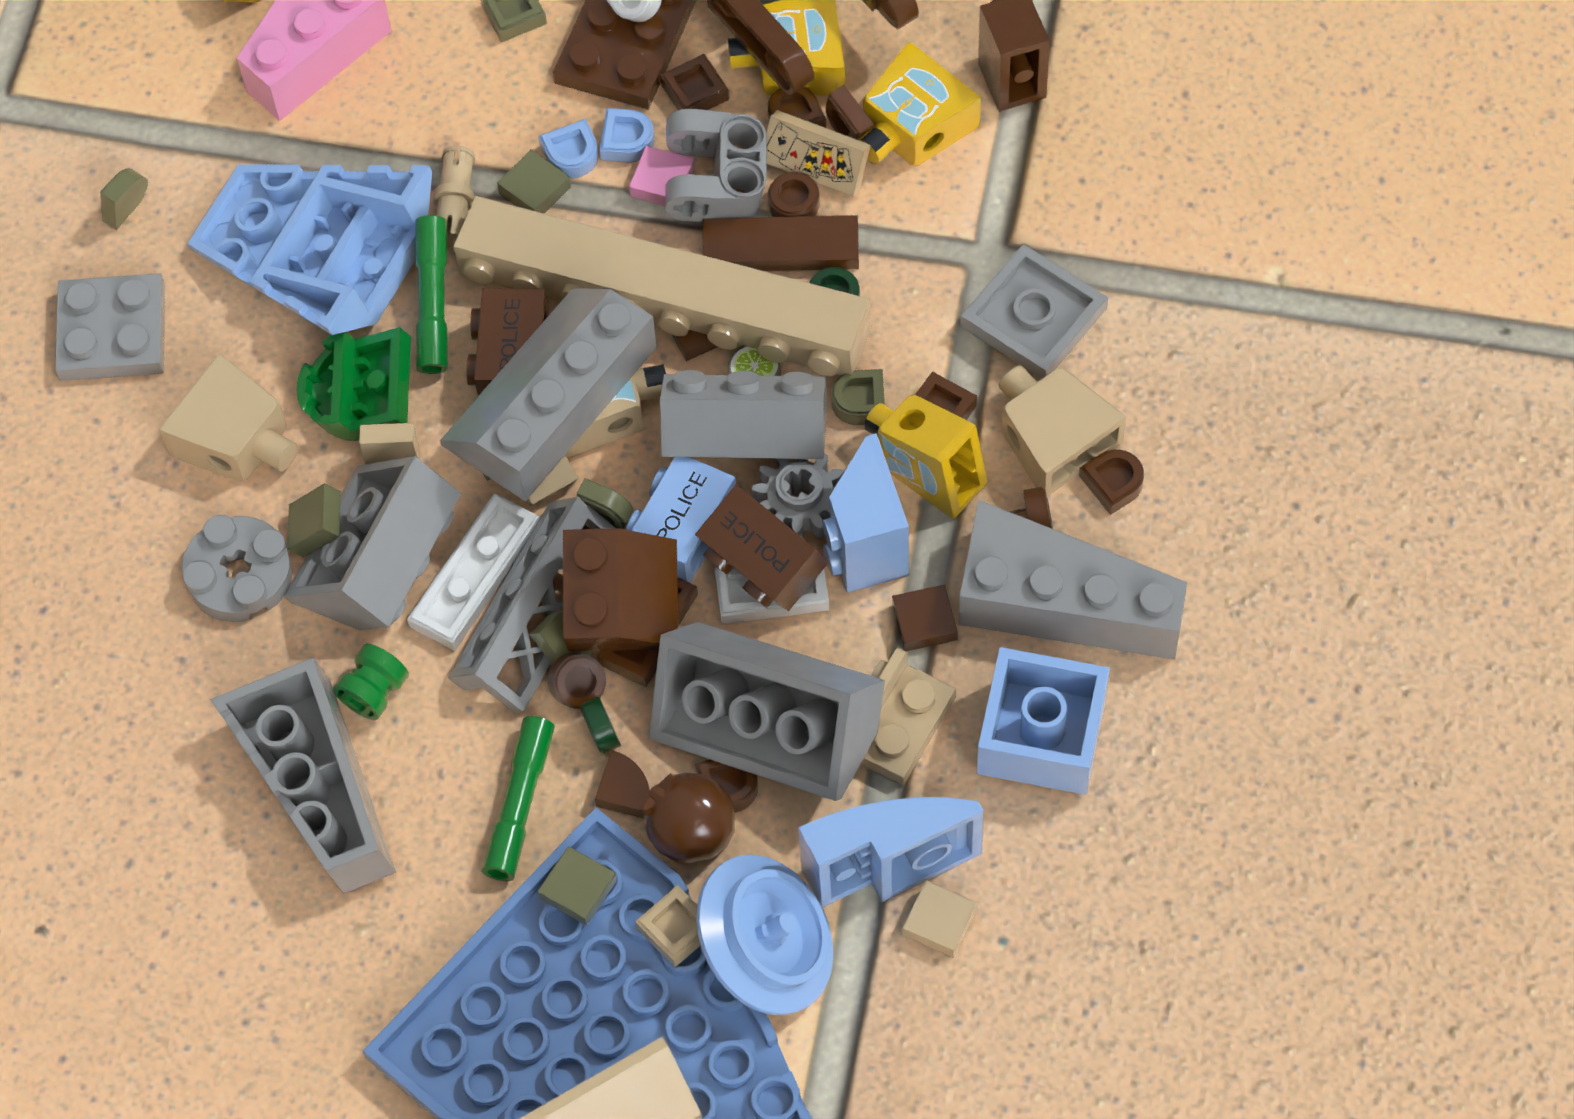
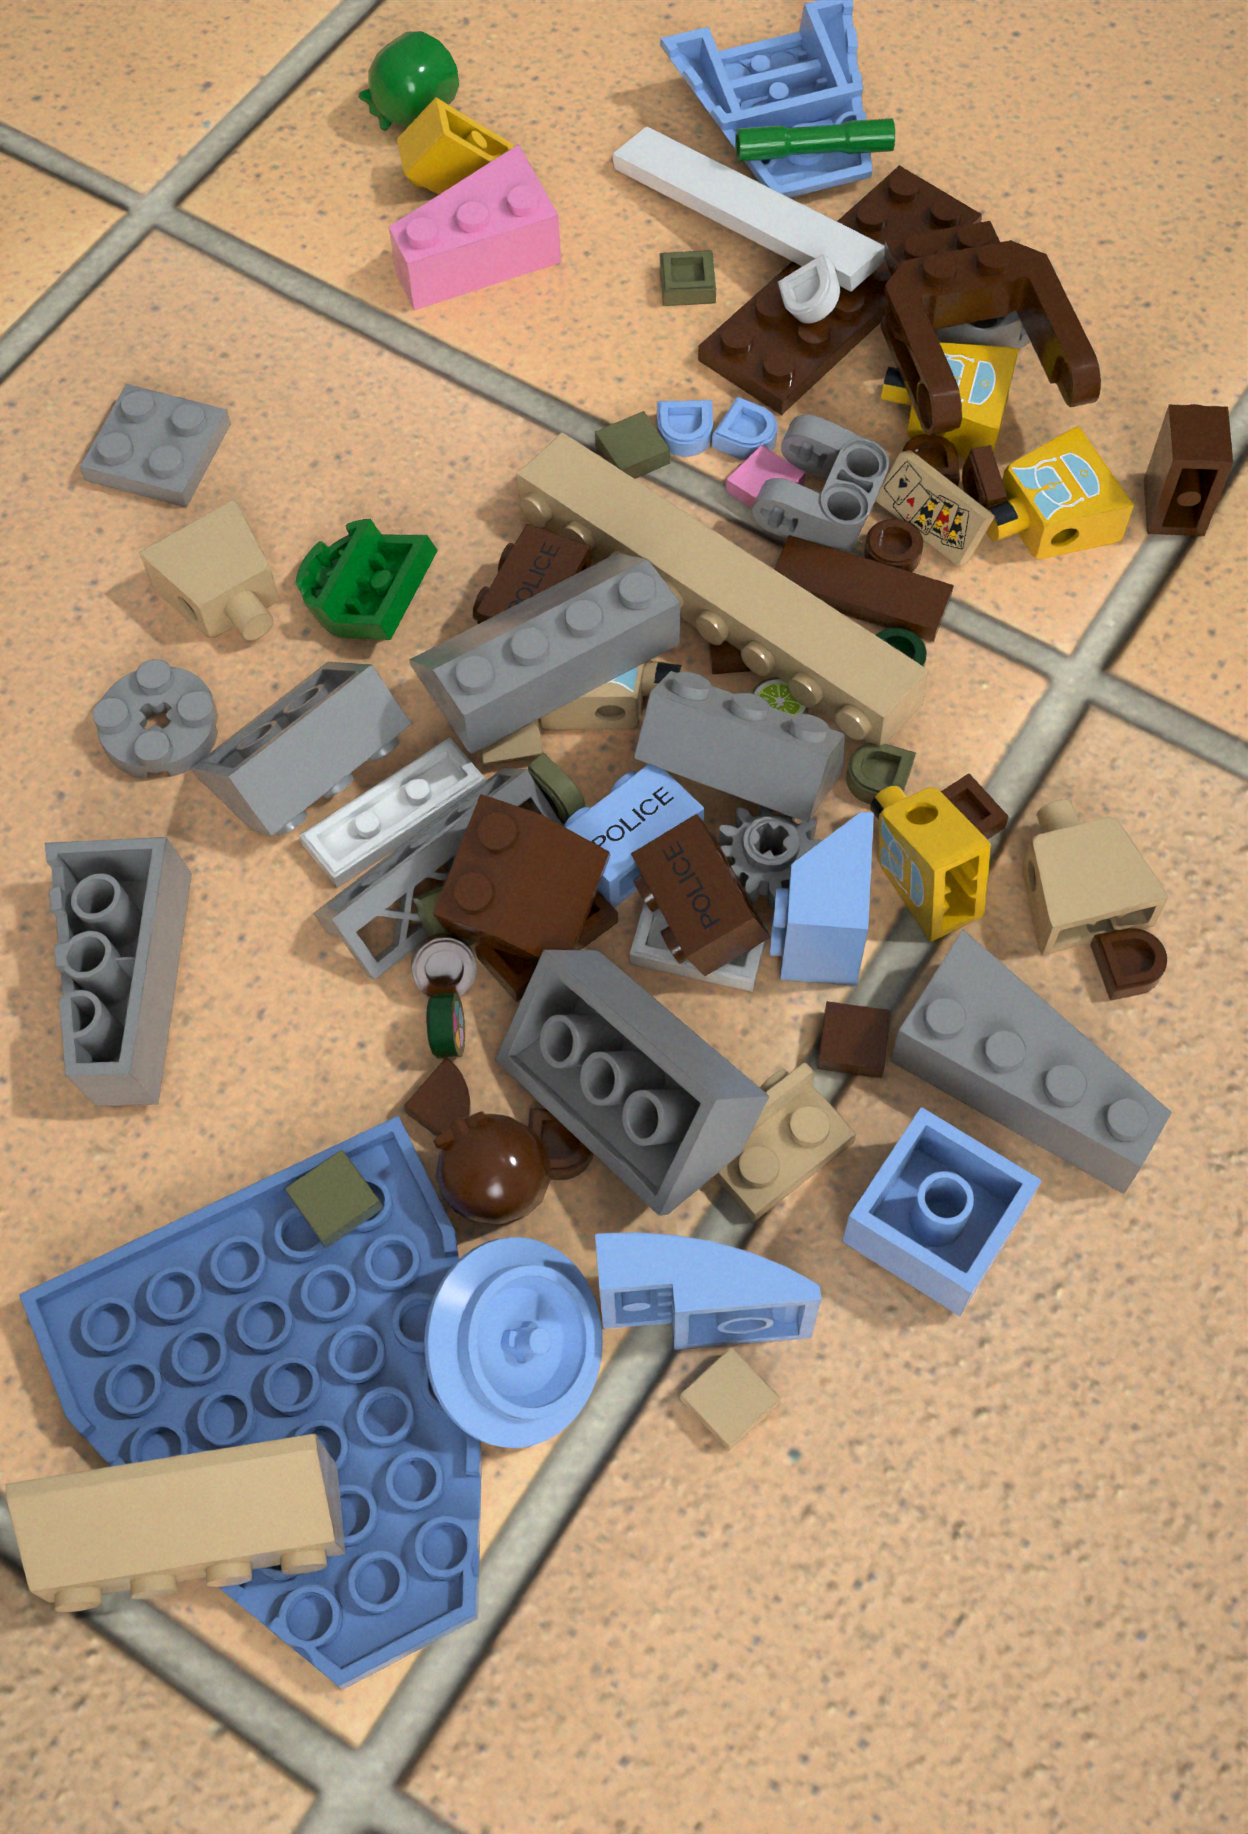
camera: 20 degrees right, 0 degrees up
olive tile [100,168,148,230] -> none
light blue wedge [187,164,432,335] -> none
olive tile [287,483,341,557] -> none
green wheel [333,643,409,721] -> none
tan tile [359,423,420,464] -> none
green piece [415,215,448,374] -> none
tan pin [433,146,475,250] -> none
green piece [481,716,555,881] -> none
tan tile [635,885,701,967] -> none
reddish brown tile [660,54,730,110] -> none
light grey plate [961,244,1108,379] -> none
reddish brown tile [1010,487,1053,529] -> none

